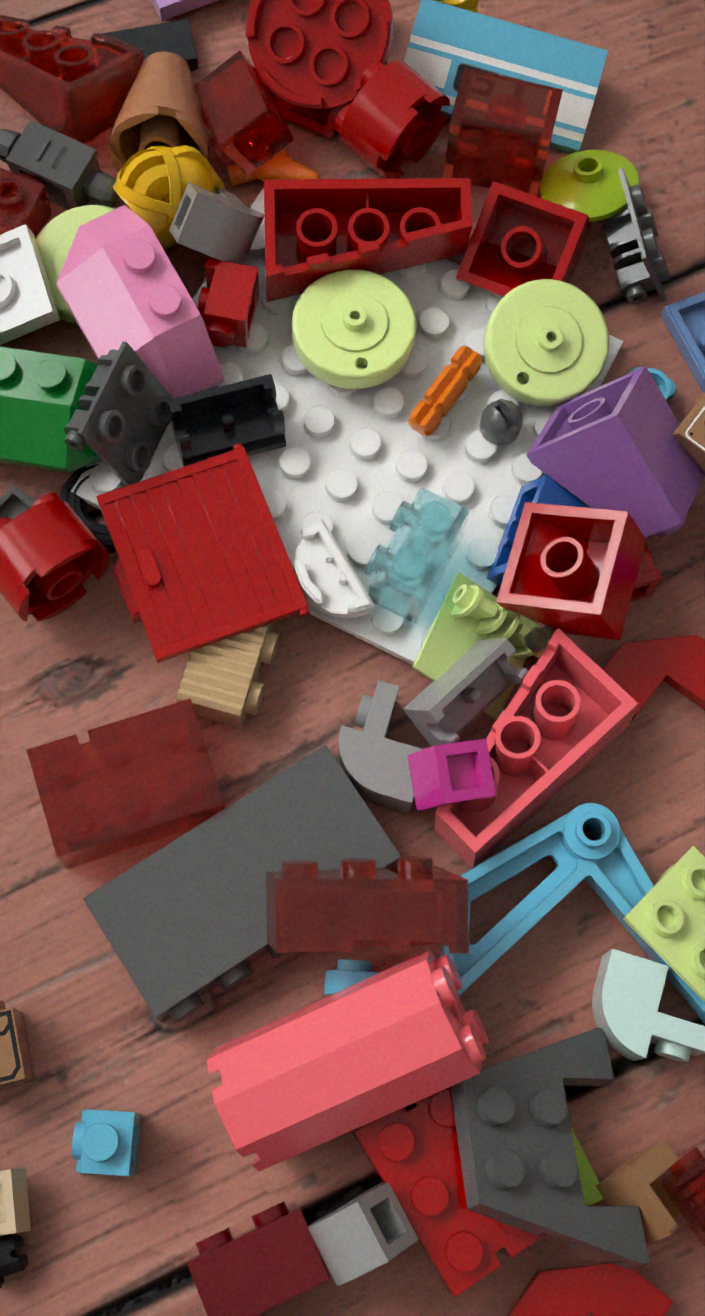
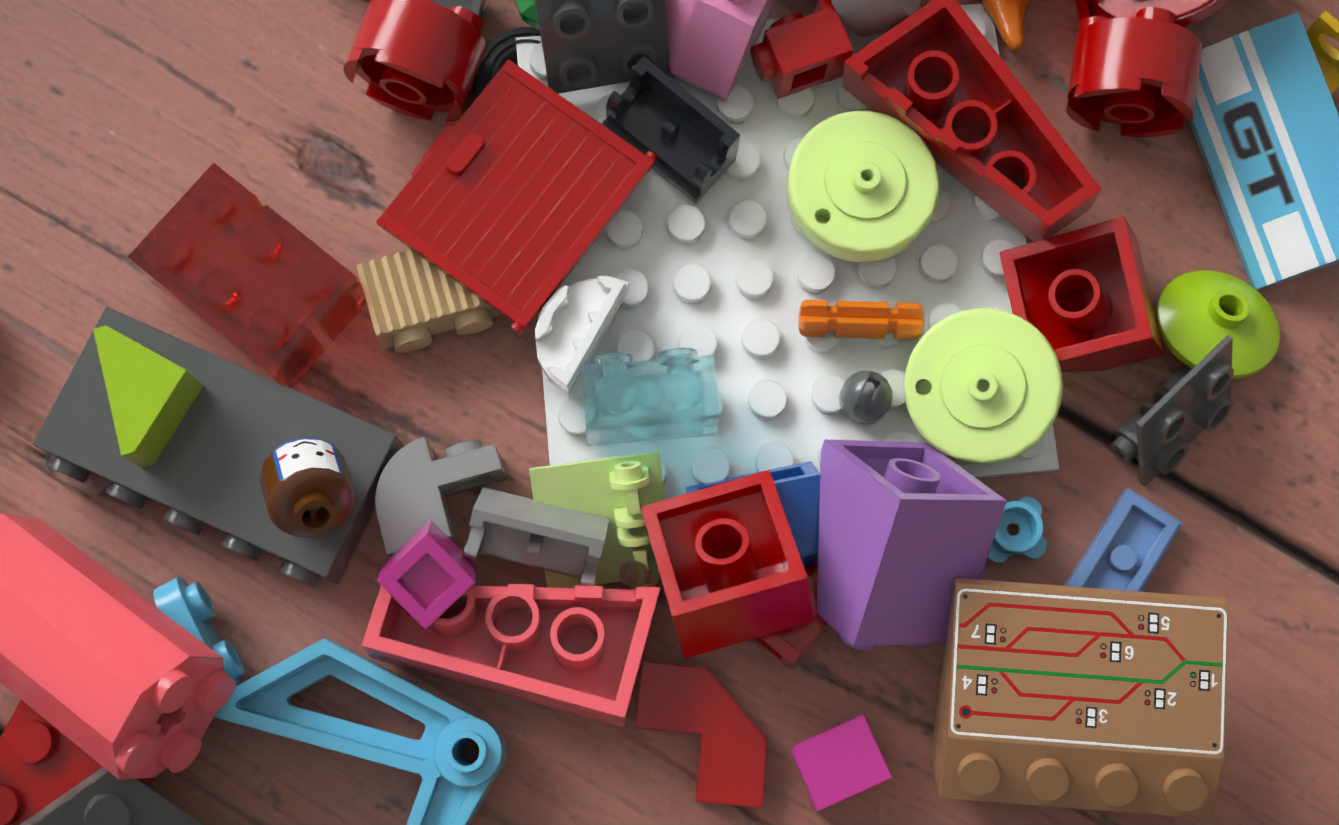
camera: 60 degrees right, 5 degrees up
clear red wedge [266,856,469,954] -> none
clear red brick [443,68,563,197] -> none
none -> lime slope [93,325,204,468]
none -> reddish brown head [260,437,356,538]

